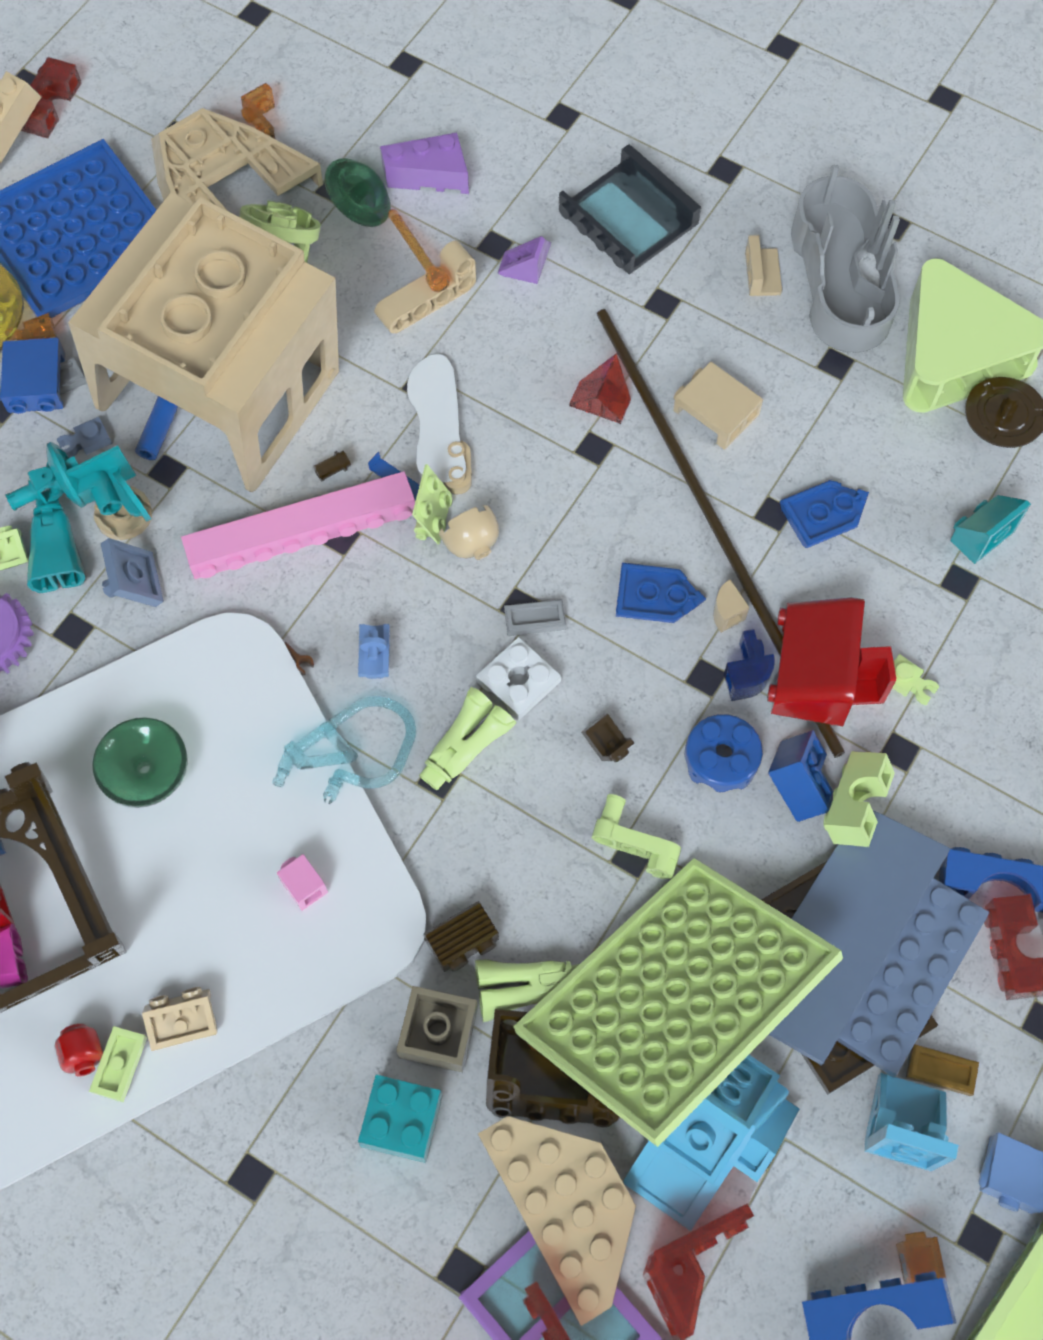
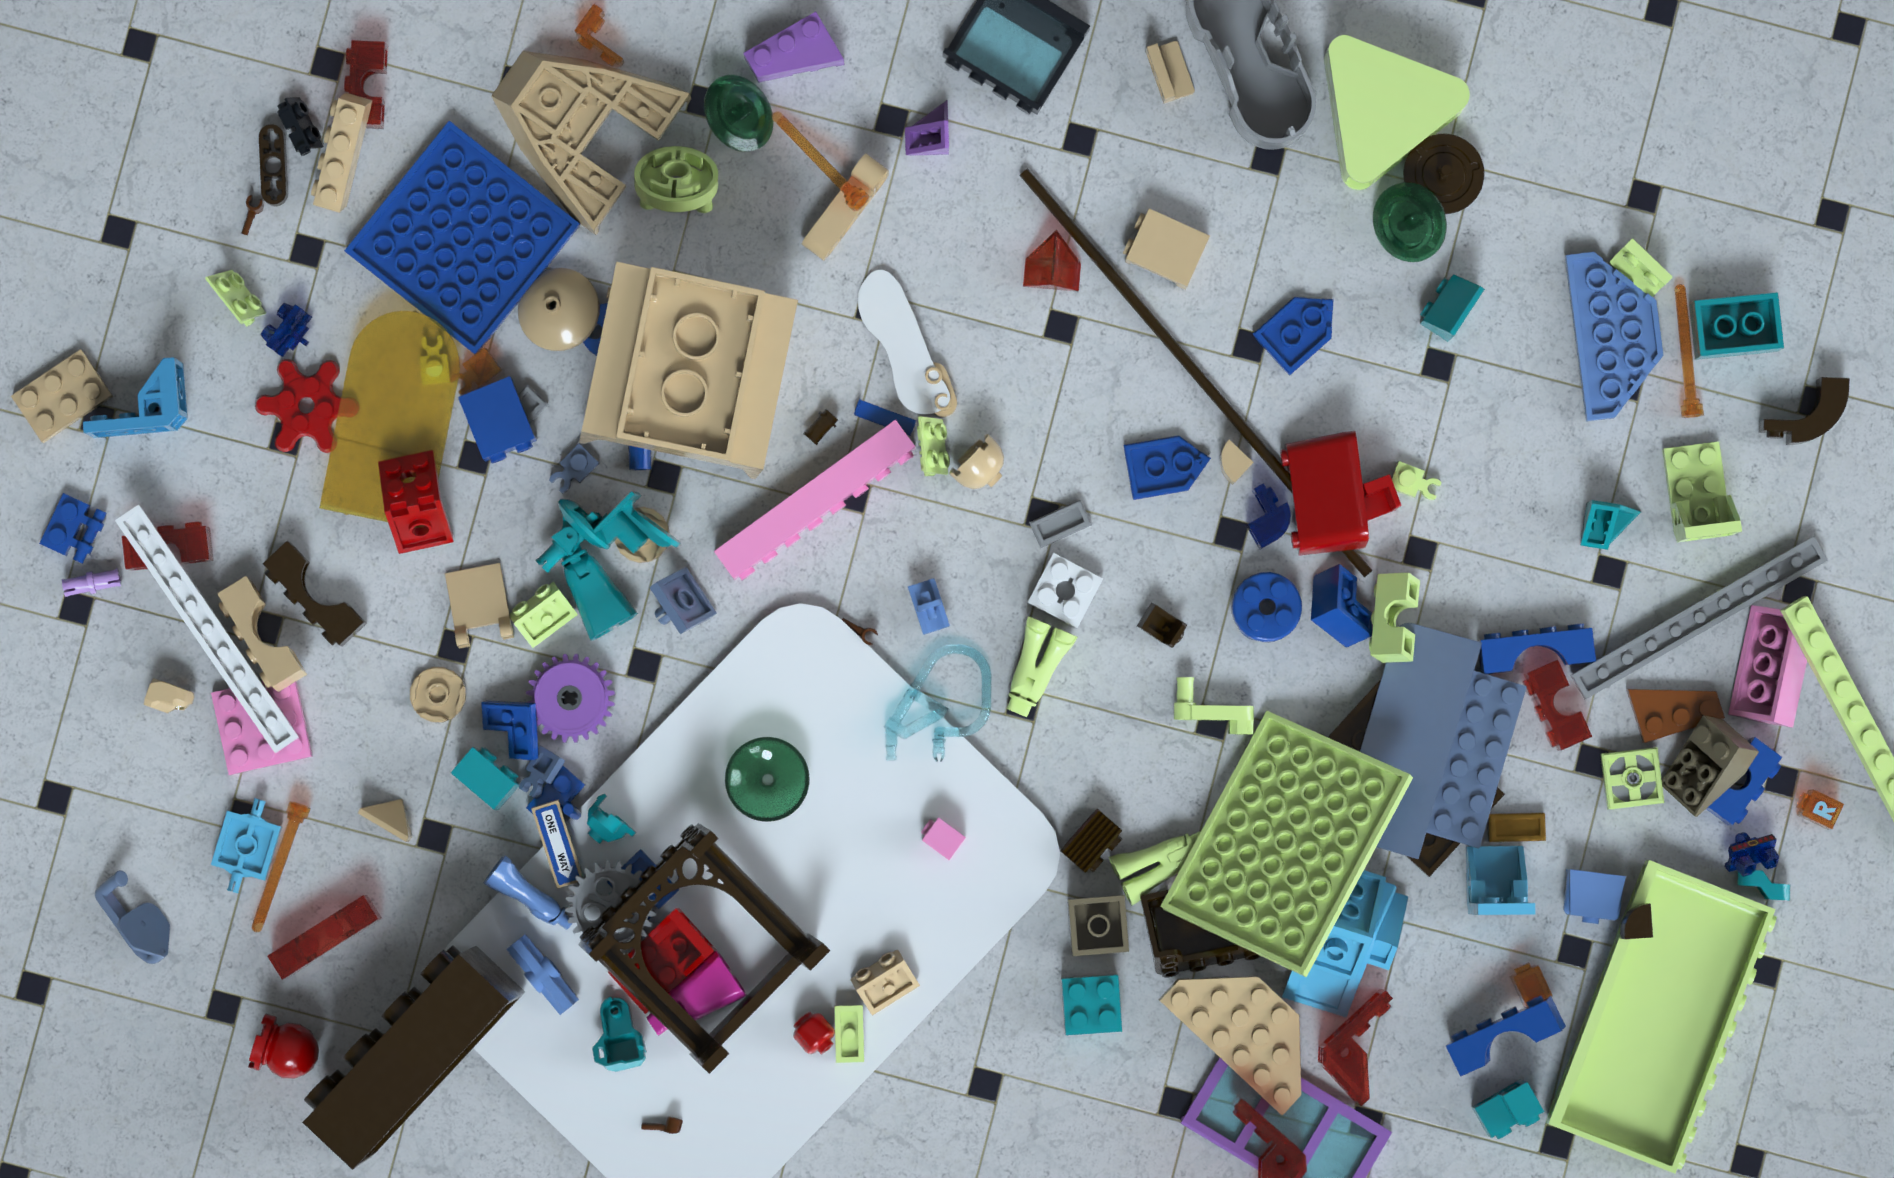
camera: 20 degrees left, 20 degrees up
none -> clear green piece [1373,182,1447,262]

